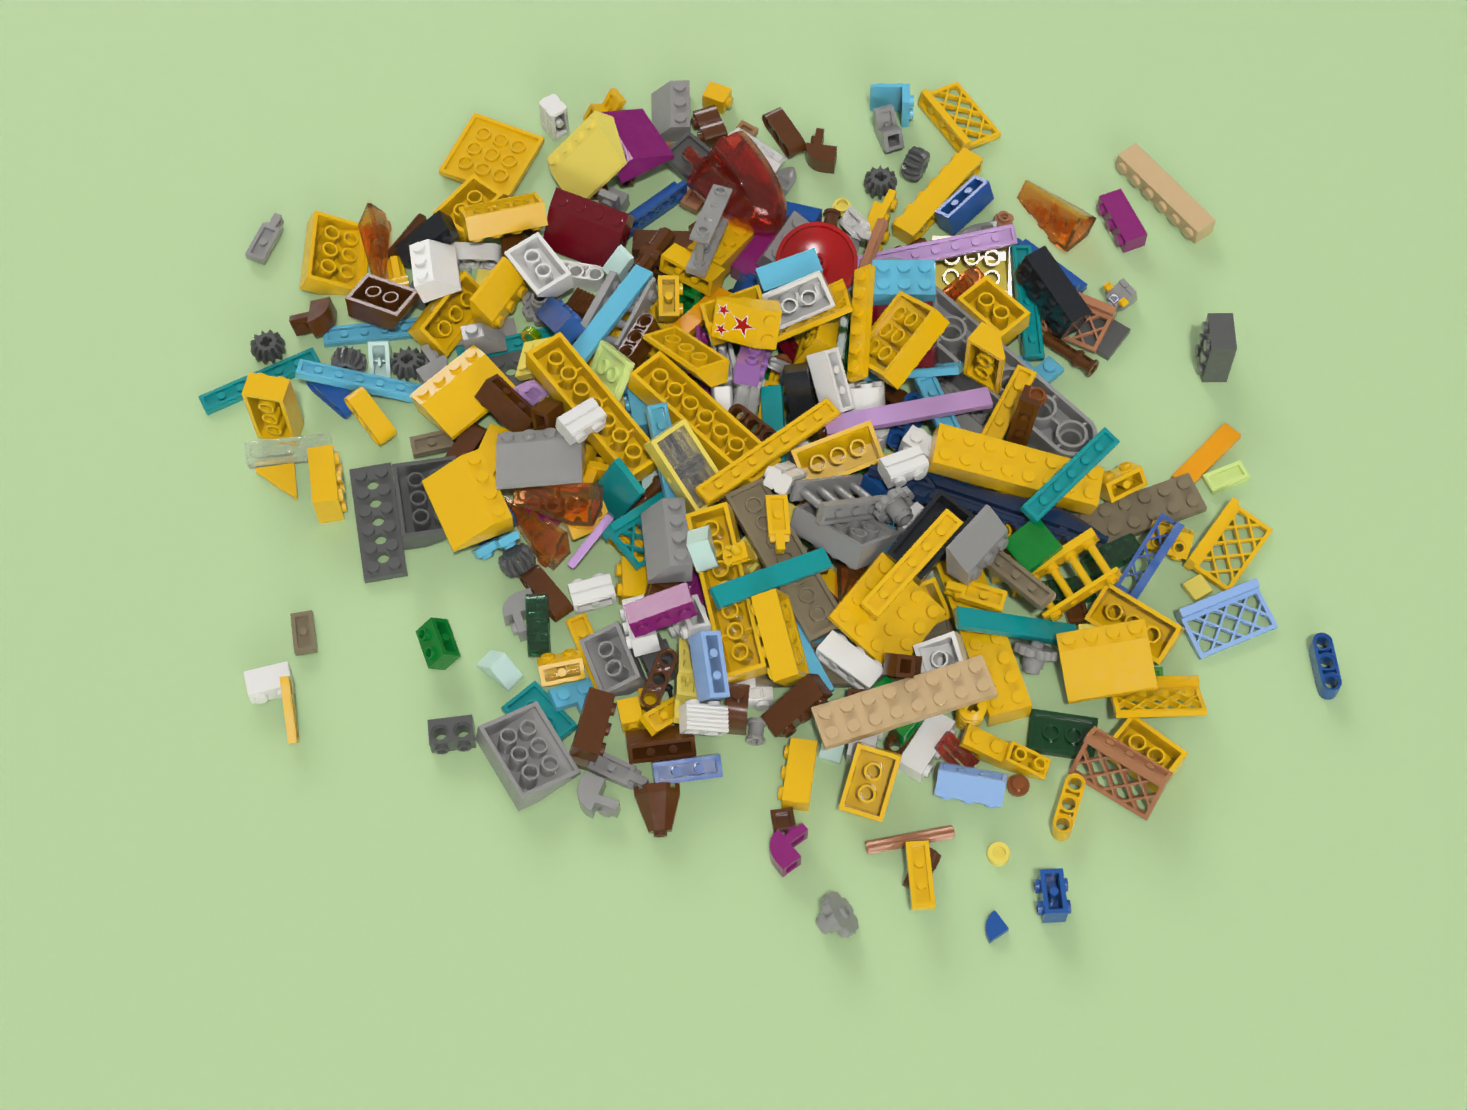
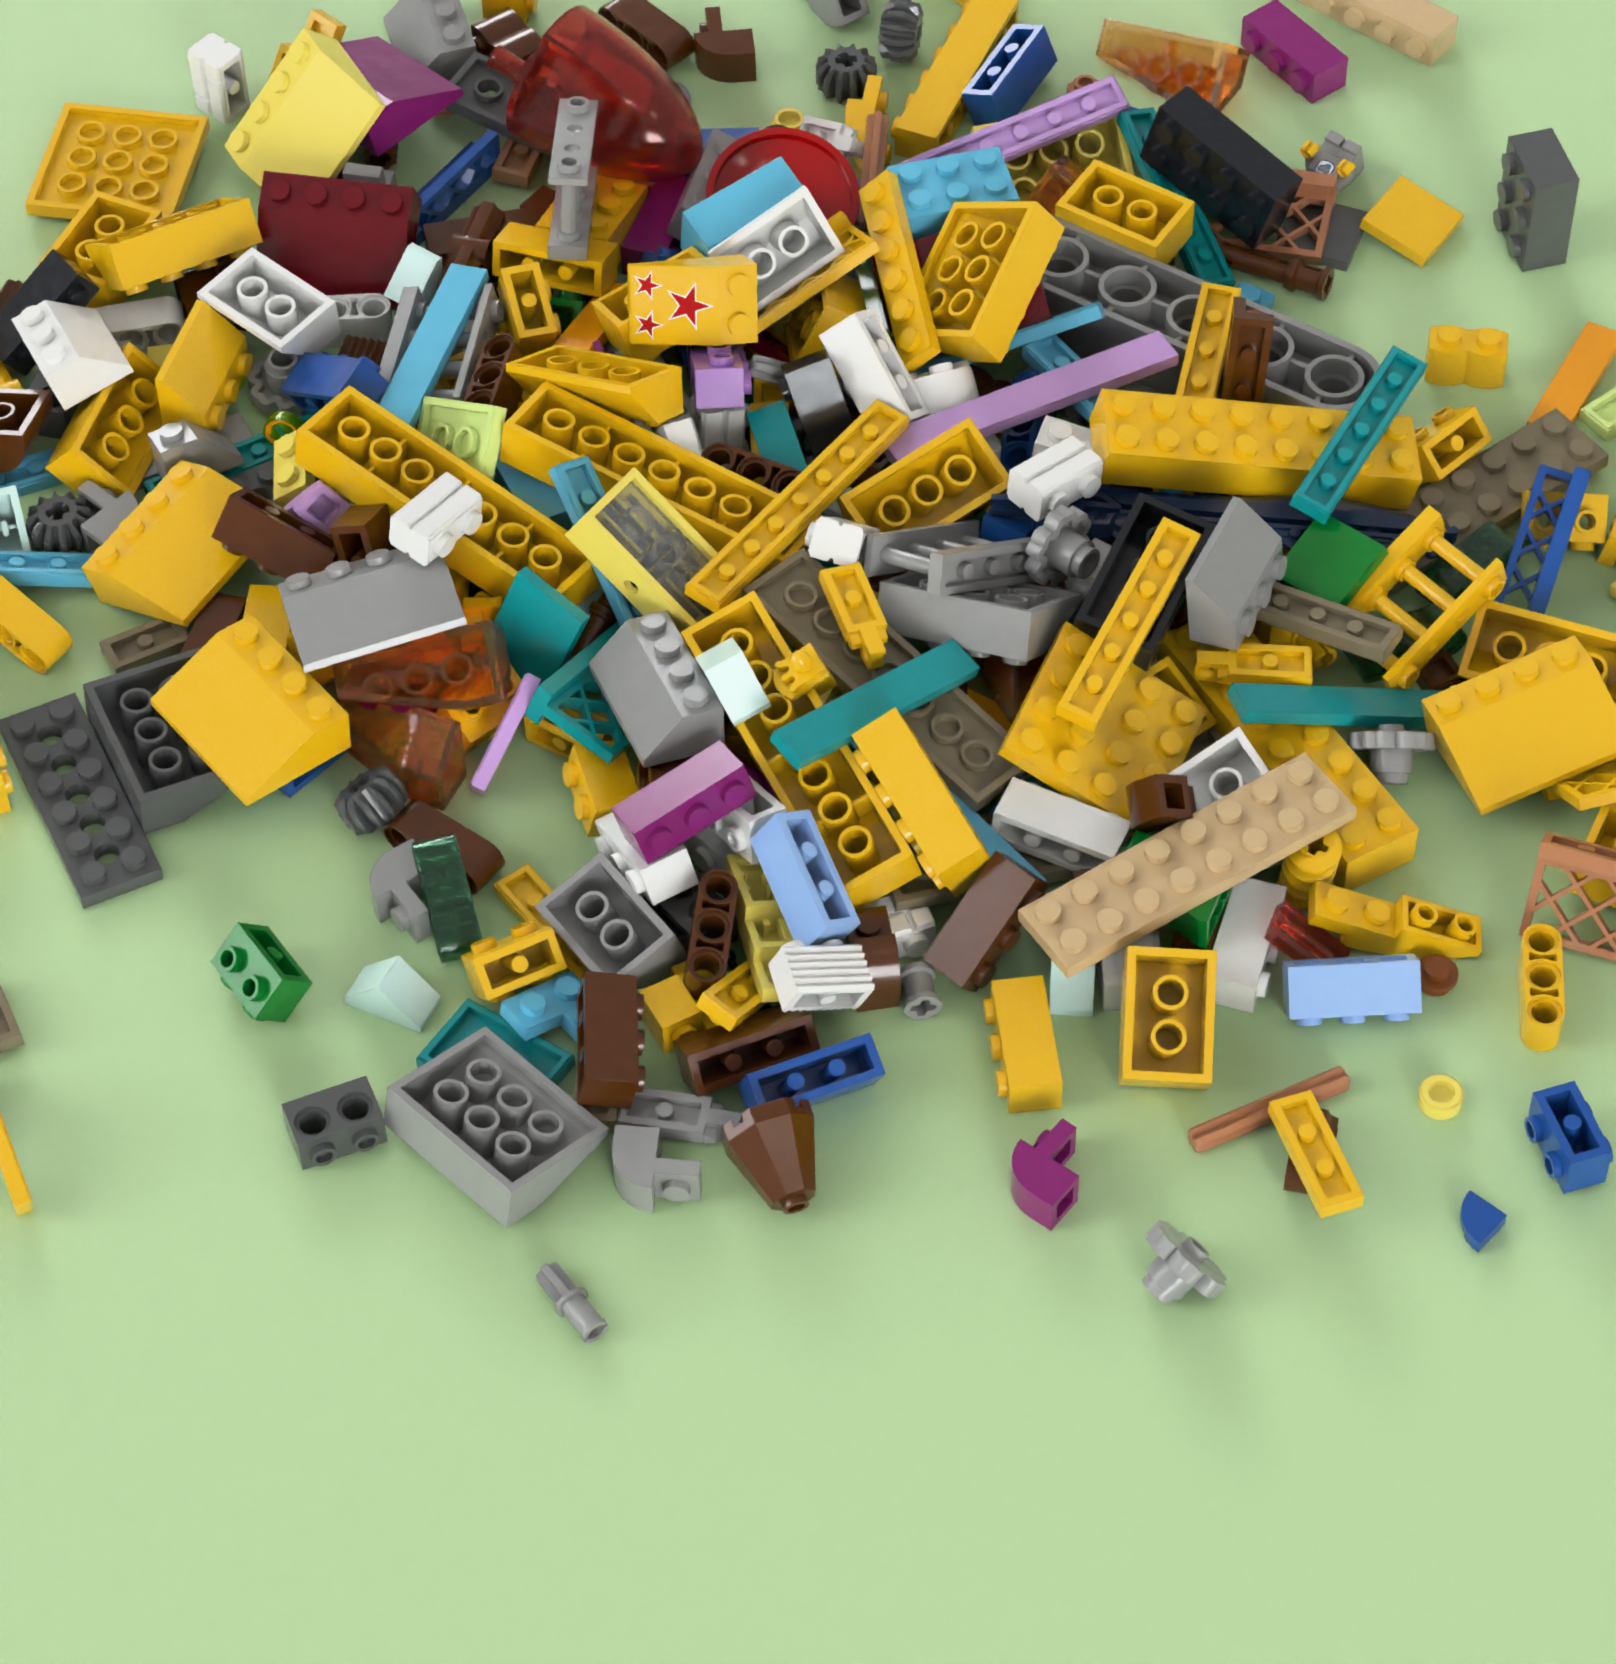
camera: 15 degrees left, 10 degrees down
medium azure plate [471,530,521,560] -> none
white brick [567,573,617,614] -> none
reddish brown tile [770,807,796,833] -> none
yellow slope [963,322,1005,395] -> none
dark green tile [1026,709,1098,759] -> none
none -> light grey axle [536,1262,608,1343]
none -> yellow tile [1359,175,1464,267]
none -> yellow brick [1424,325,1509,389]

